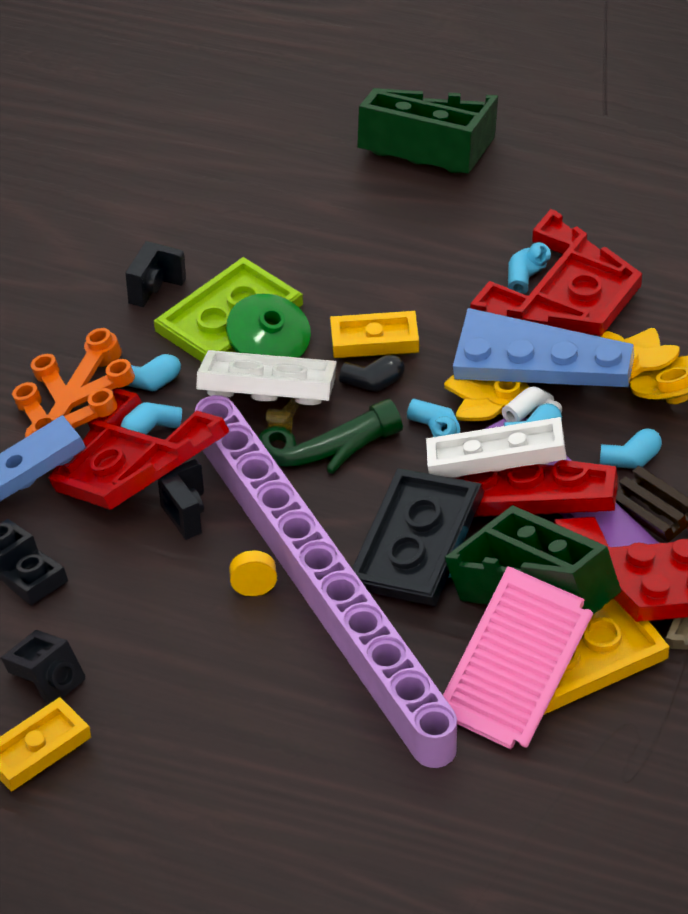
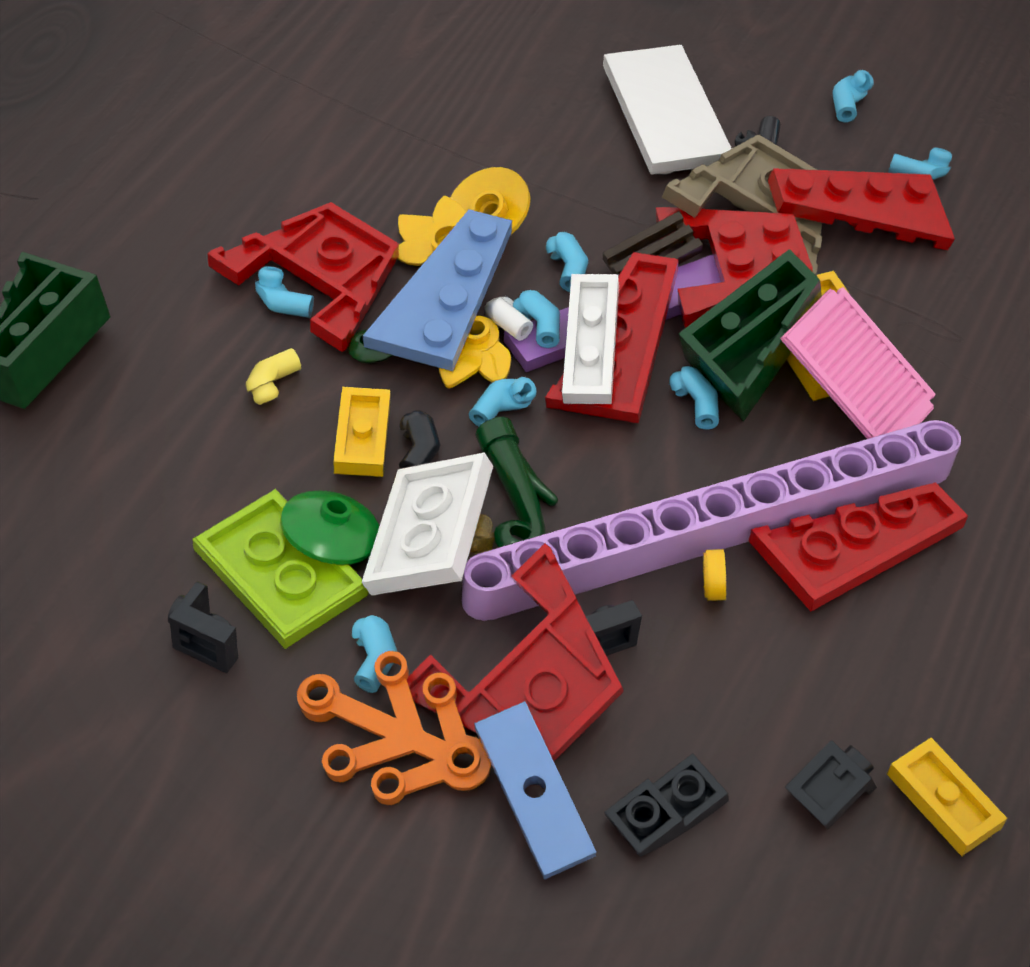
camera: 90 degrees left, 5 degrees up
medium azure arm [121,402,182,434] -> none
black tile [352,468,484,606] -> none
none -> light yellow arm [246,348,301,405]
none -> red wing [748,482,968,612]

